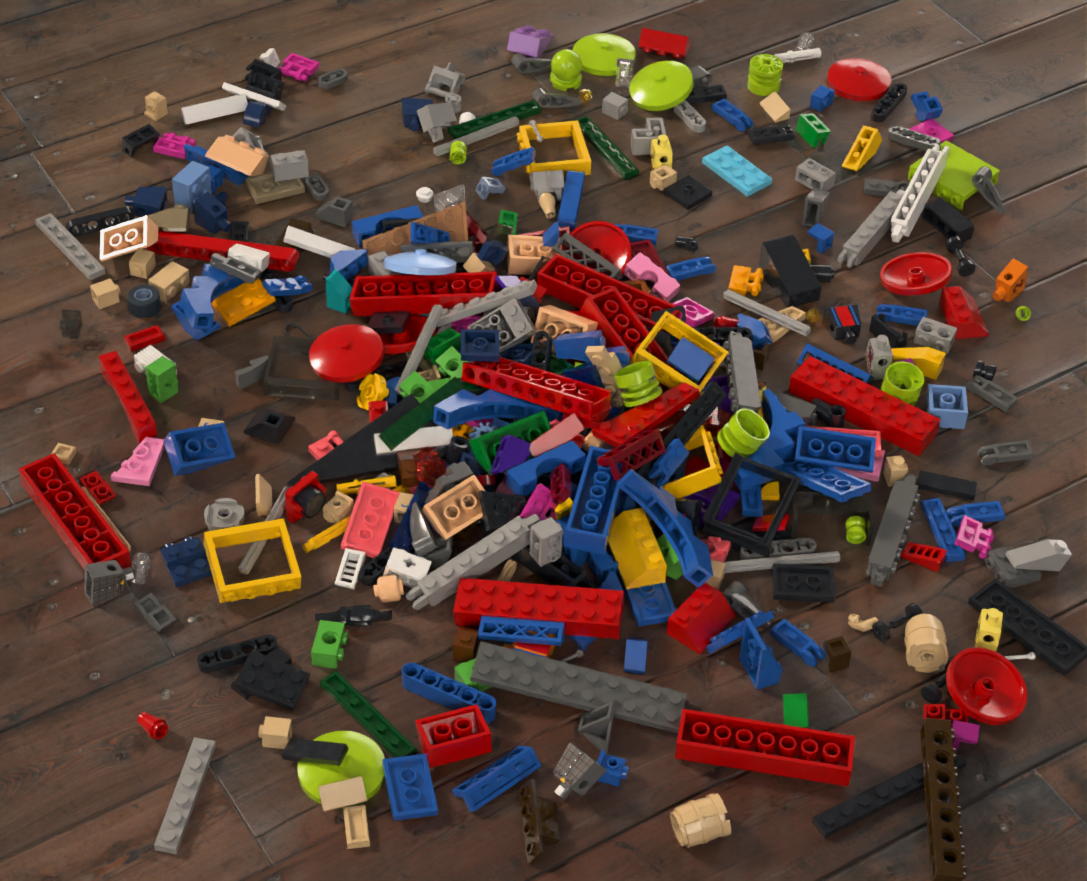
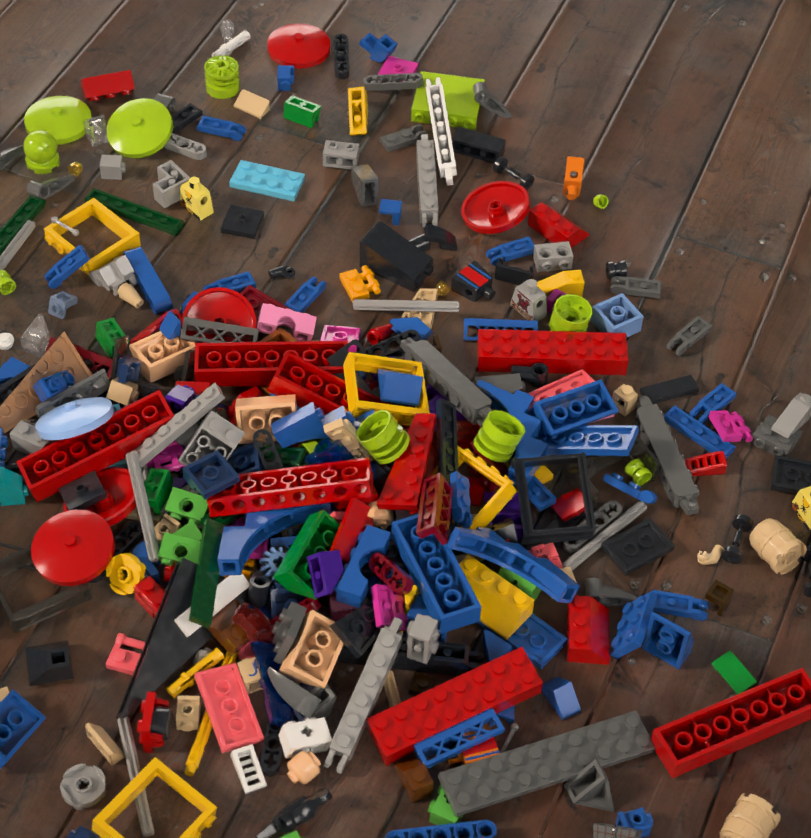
camera: 35 degrees left, 5 degrees up
blue brick [589,550,618,583] -> none
tan brick [650,164,677,191] -> none
black hinge [748,125,795,145] -> none
none -> black slope [424,224,458,251]
none -> blue hinge [603,472,658,504]

